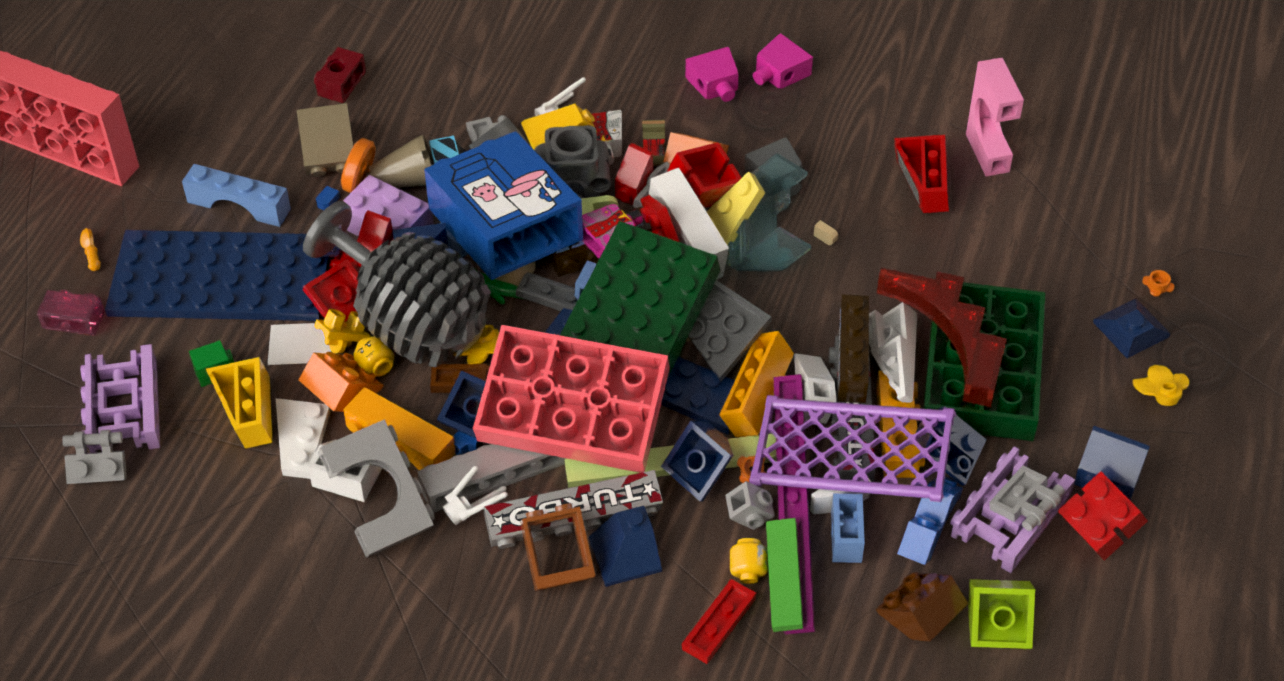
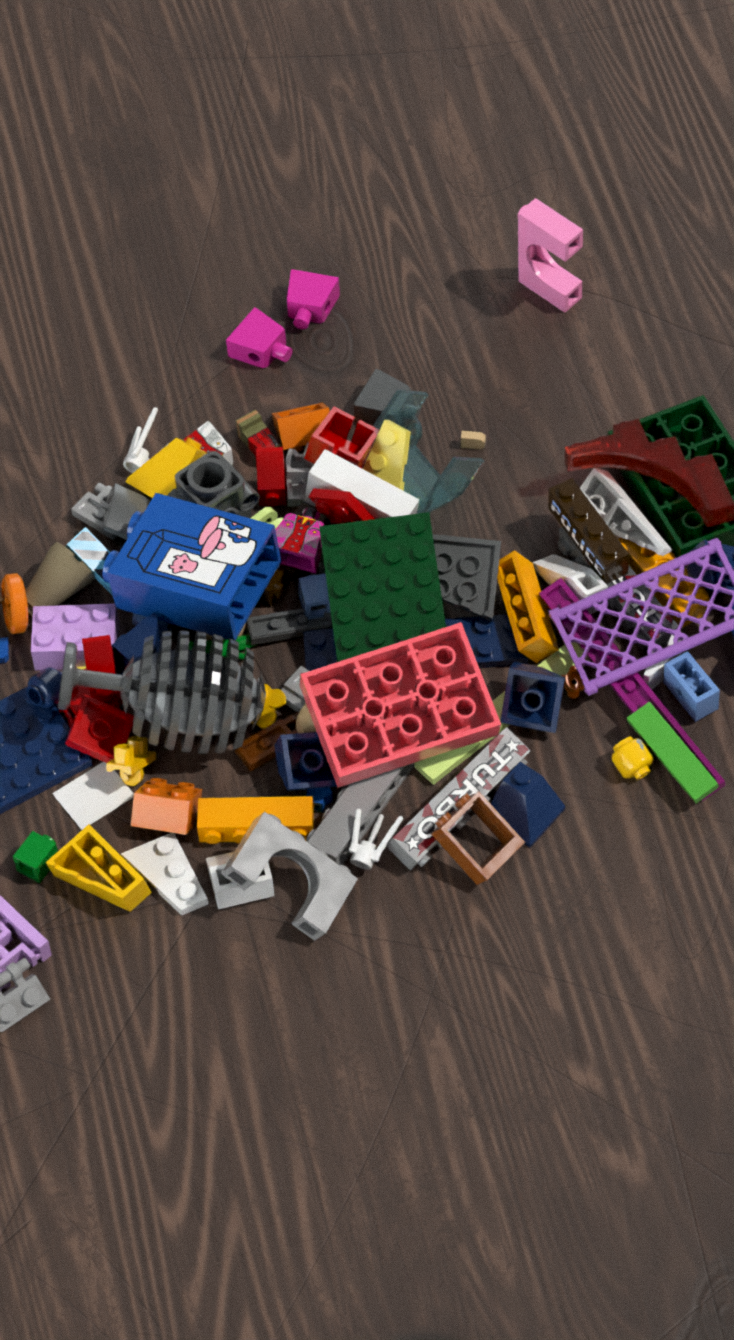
camera: 30 degrees left, 5 degrees up
yellow head [353,336,395,377] -> none
red plate [682,579,756,664] -> none
light grey brick [725,481,775,530] -> none
red wedge [894,135,949,213] -> none

